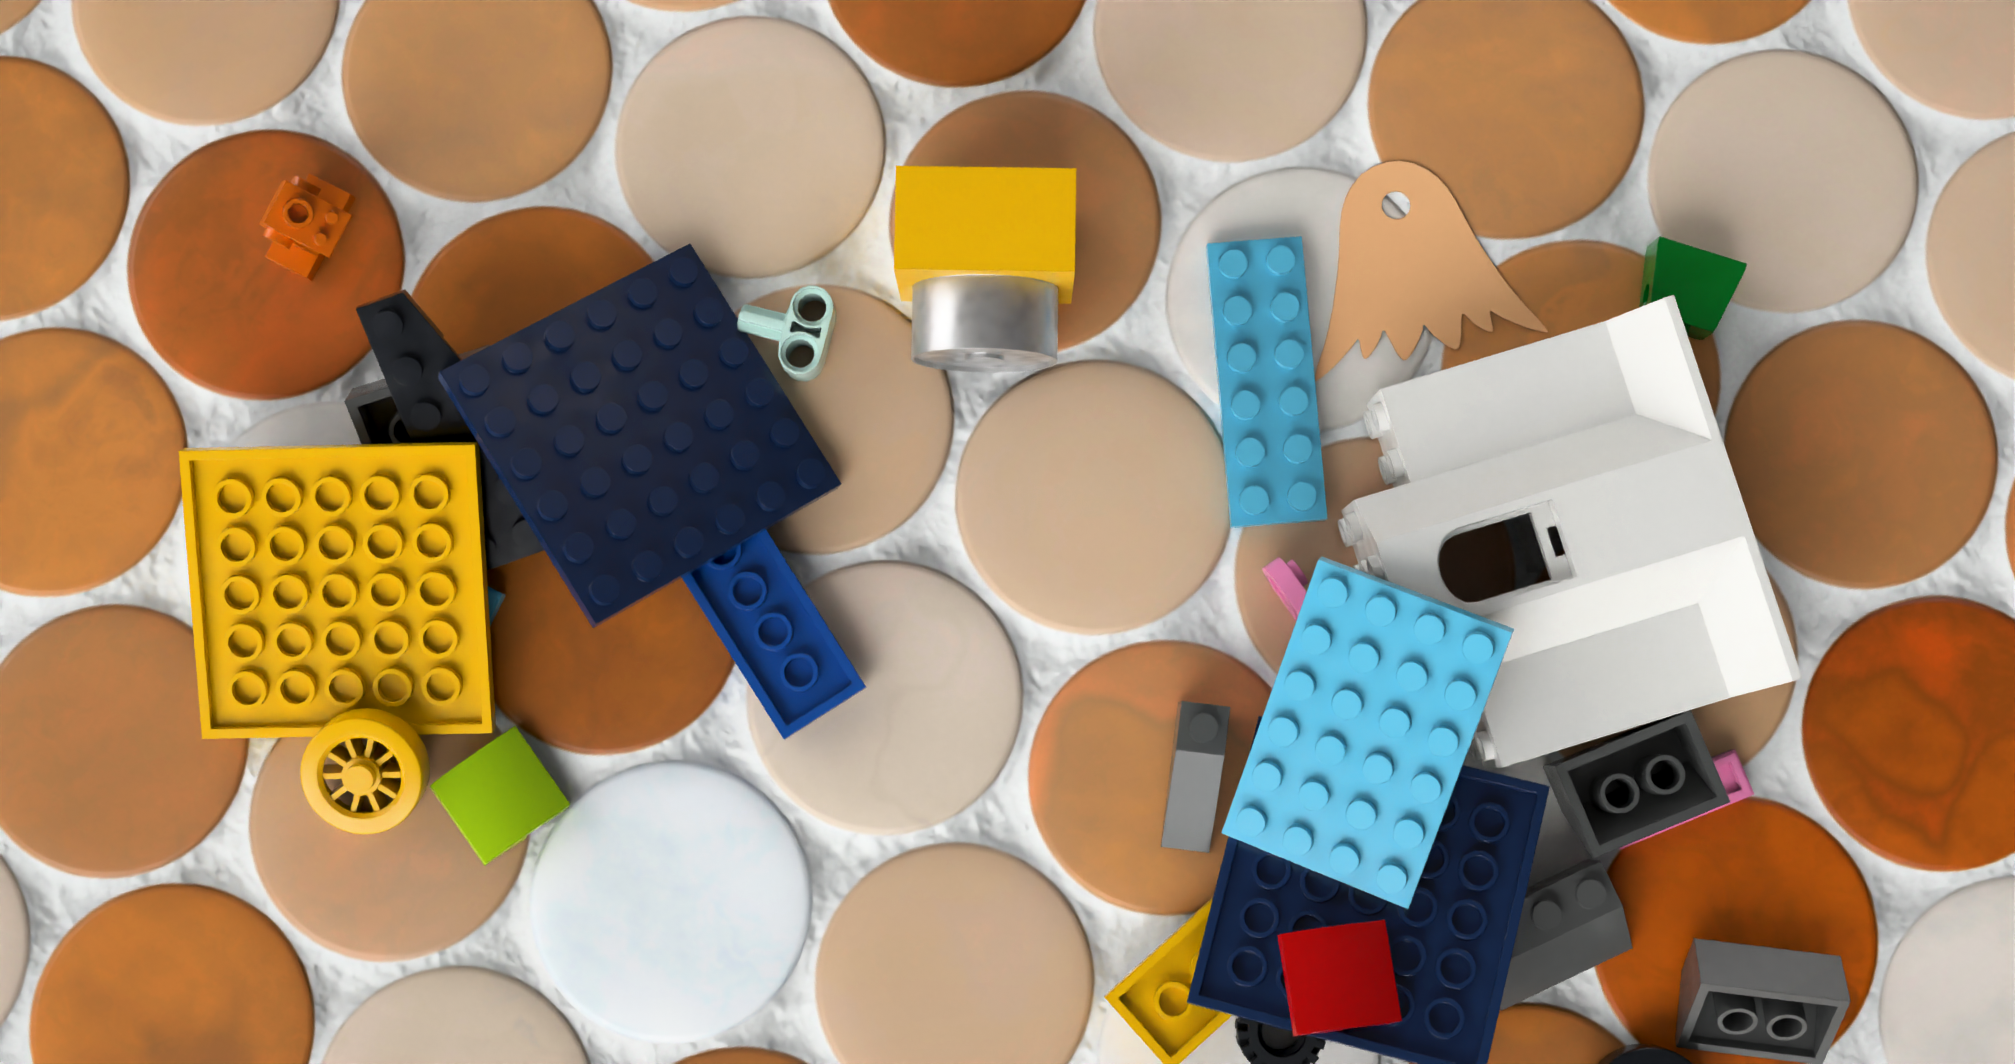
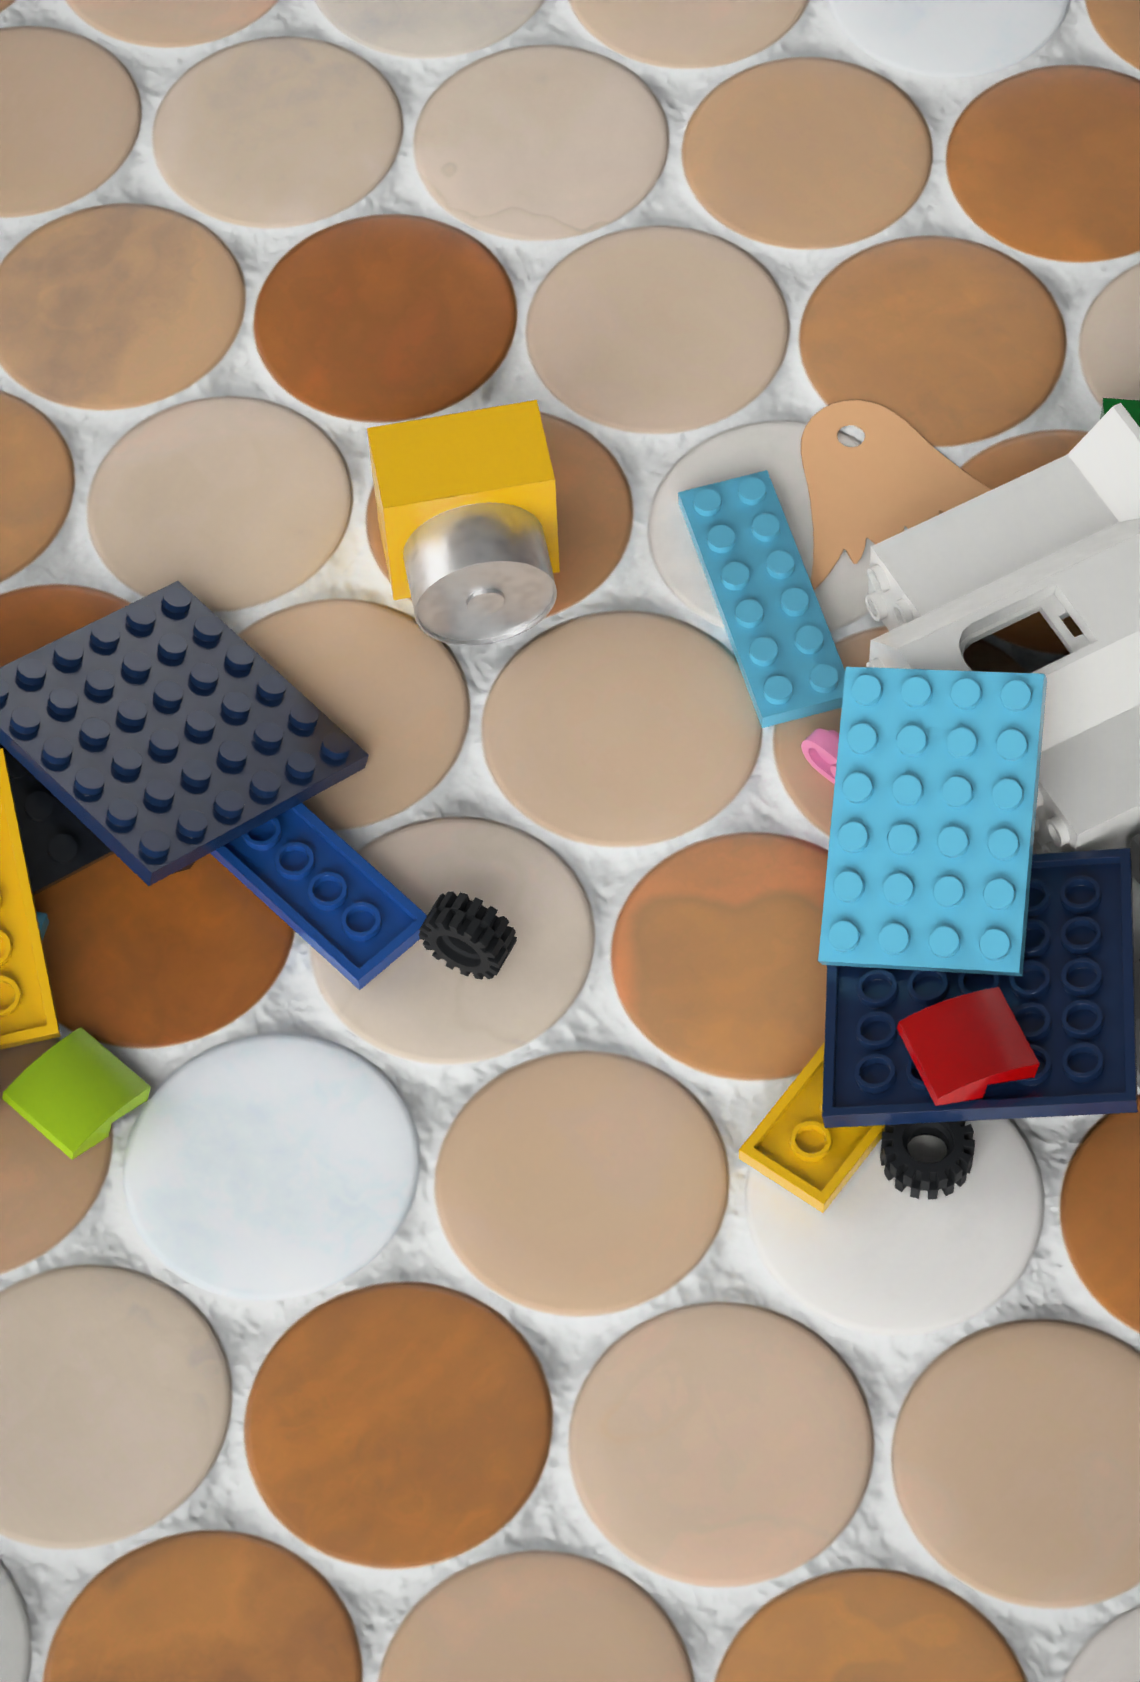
camera: 10 degrees left, 25 degrees down
light aqua beam [737,285,836,382] -> none
slope [1161,701,1230,853] -> none
none -> black tyre [419,892,517,980]

